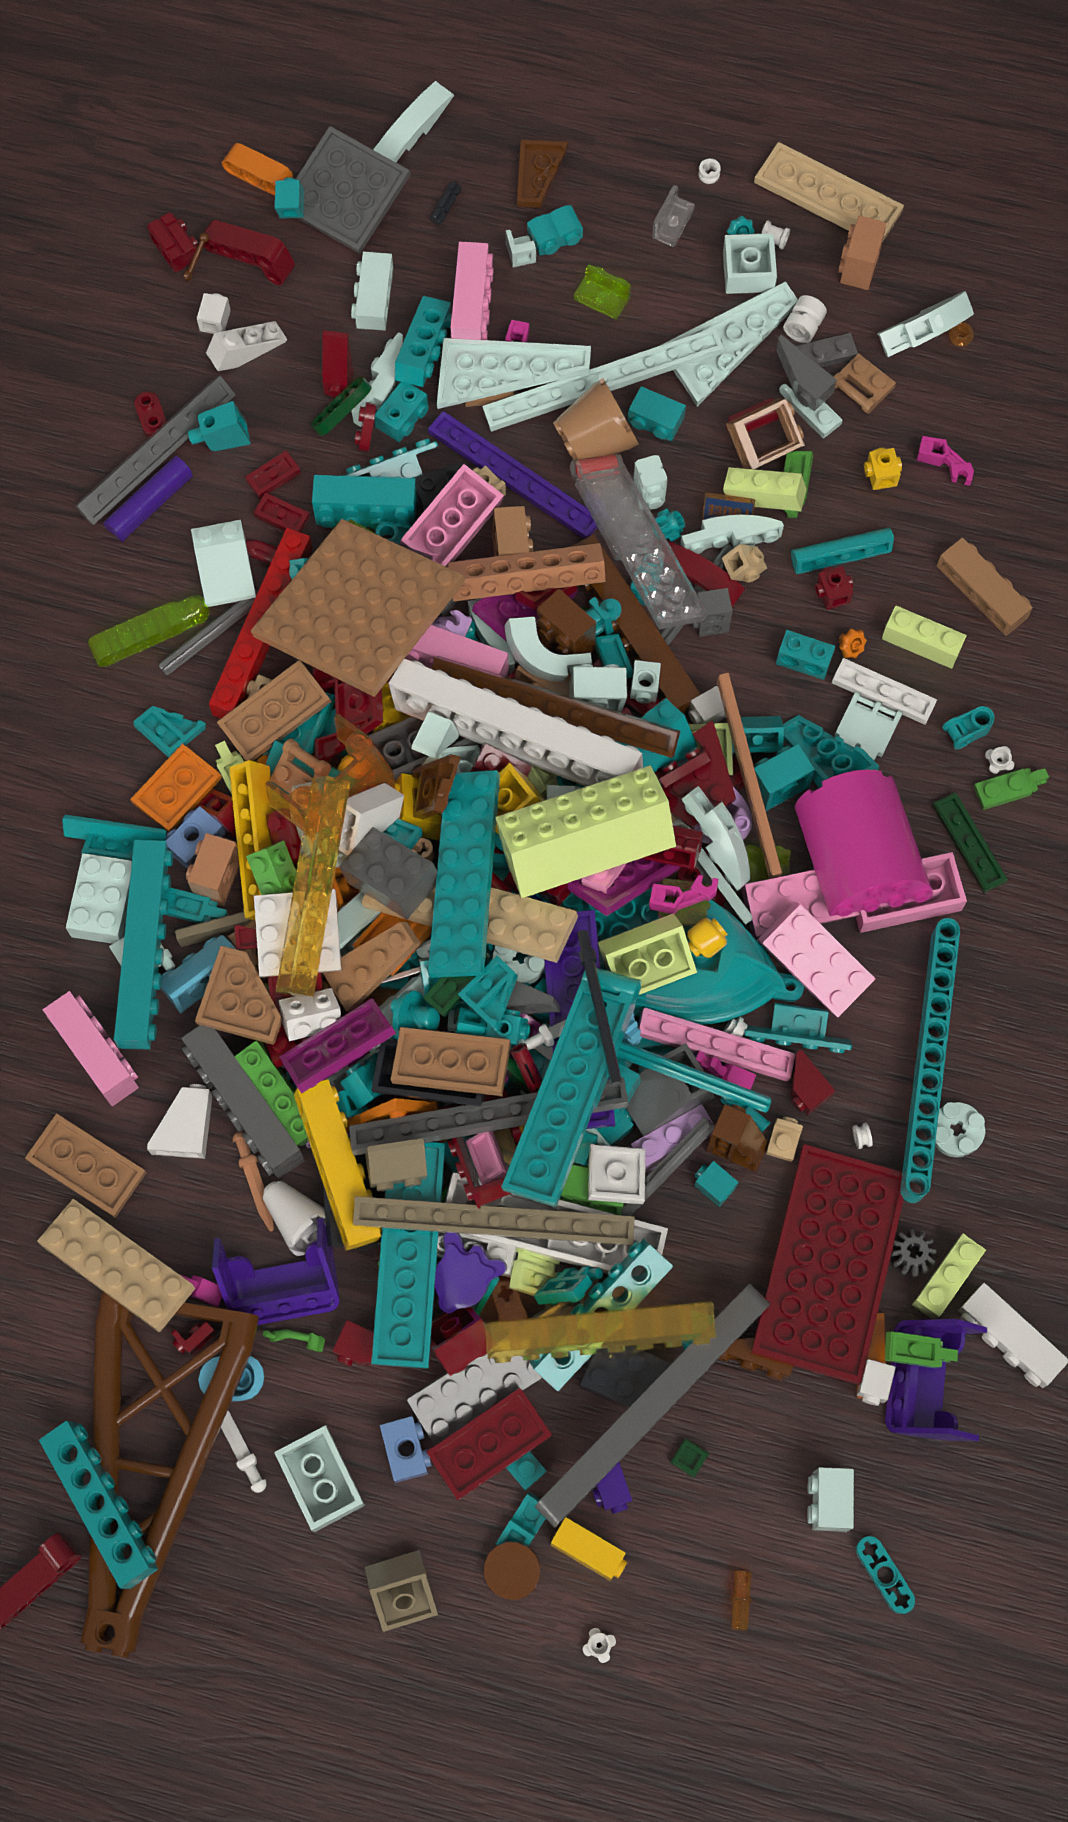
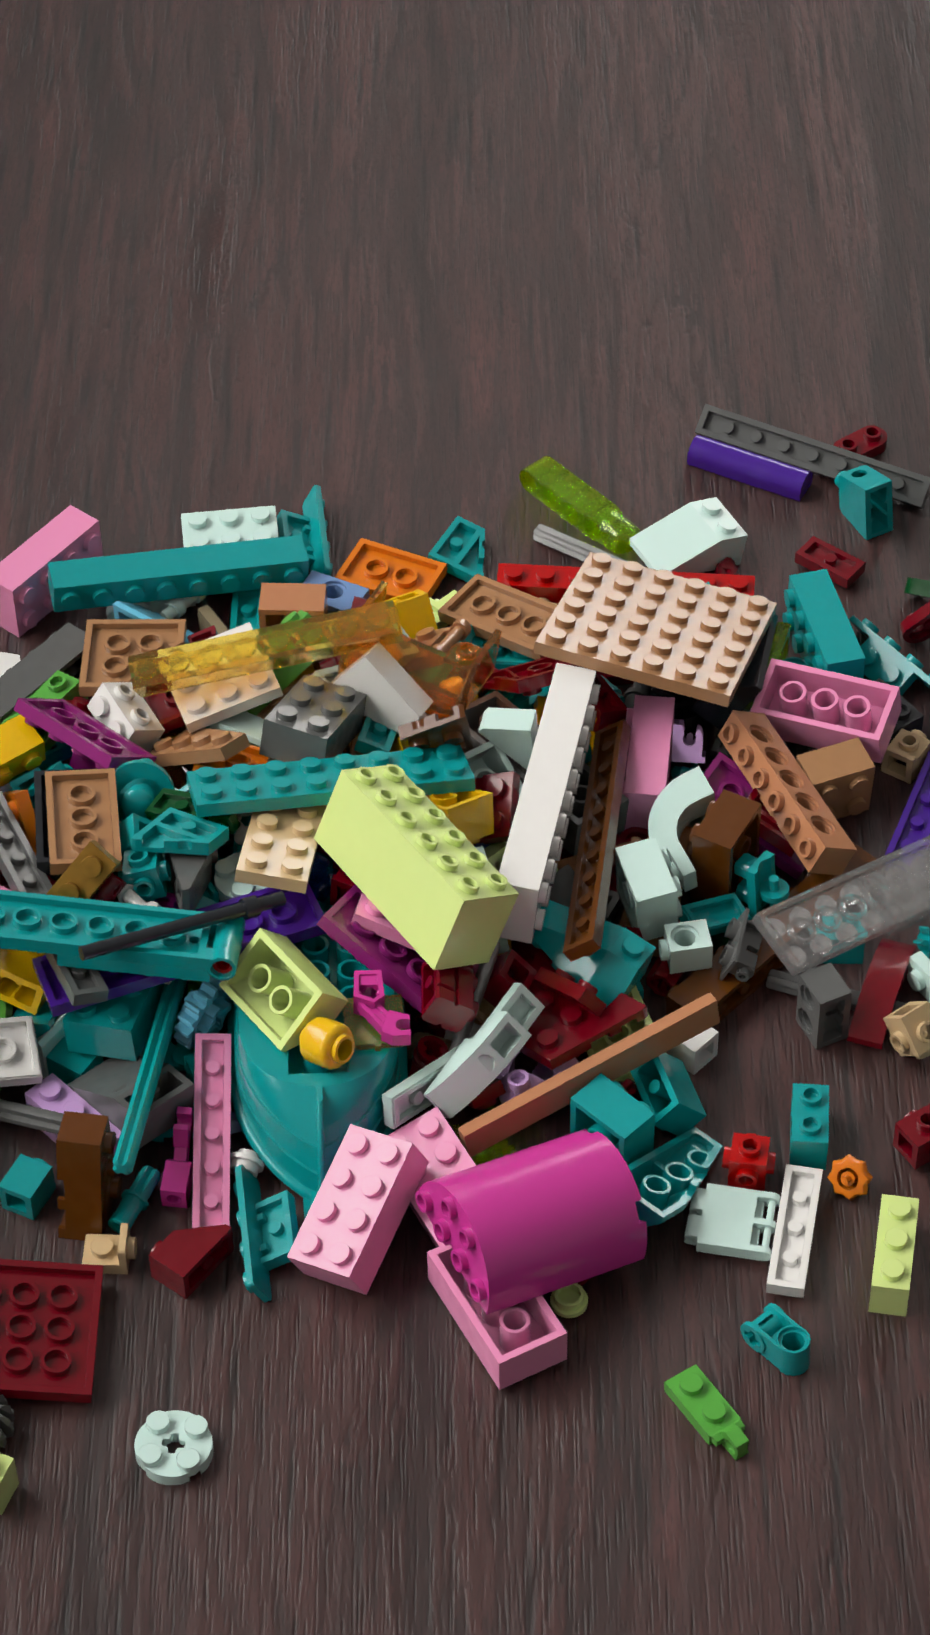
camera: 75 degrees right, 25 degrees down
dark red plate [253,493,310,533] -> none
white bush [852,1123,872,1149] -> none
teal beam [900,918,960,1203] -> none
dark green tile [932,792,1008,893] -> none
white plate [985,746,1014,774] -> none
none -> pearl gold plate [46,840,121,899]
none -> dark grey hinge [718,908,764,982]
none -> red brick [722,1132,776,1191]

